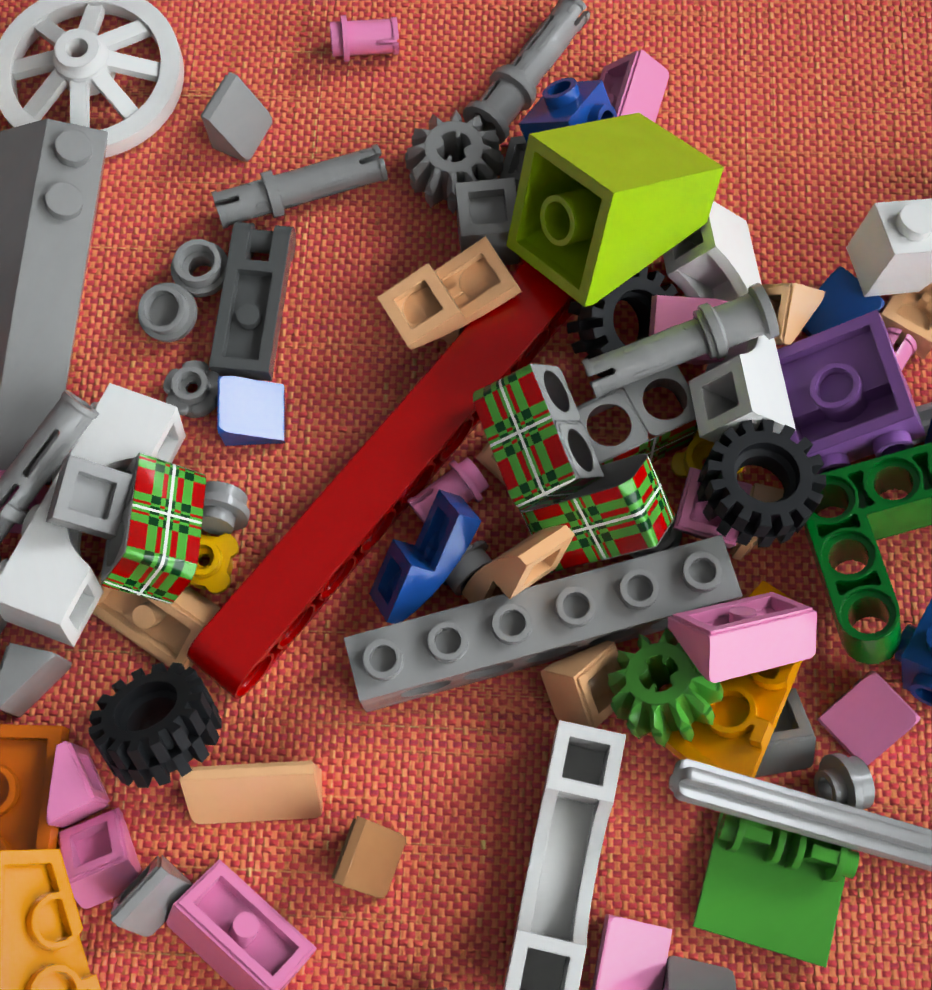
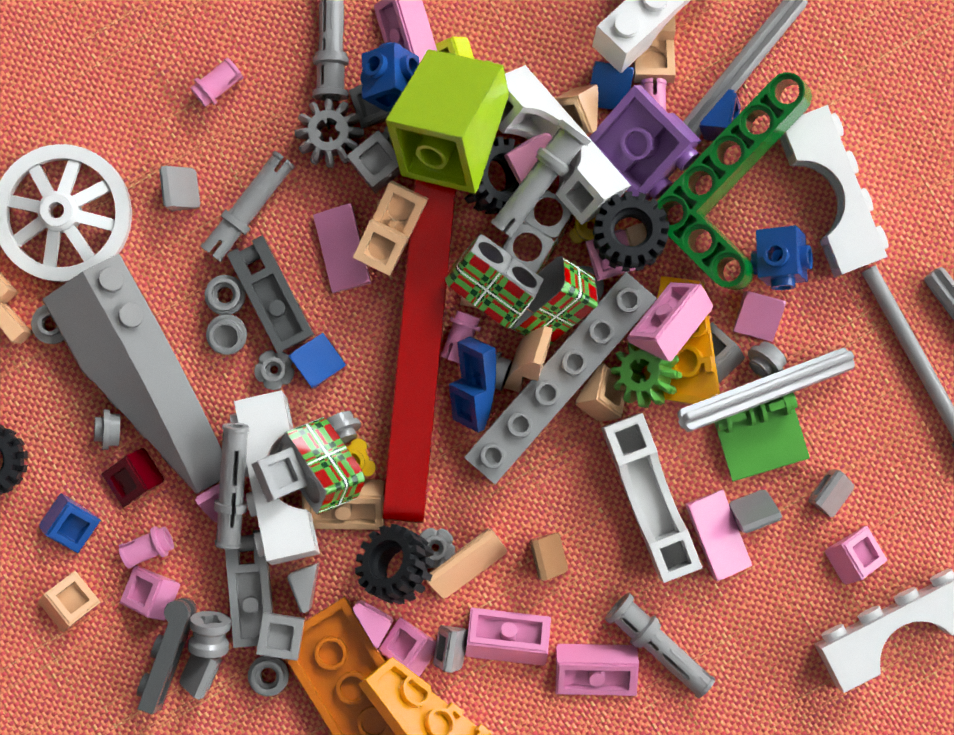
camera: 40 degrees left, 15 degrees up
none -> bright pink slope [313,203,371,293]
none -> light grey plate [420,528,455,568]

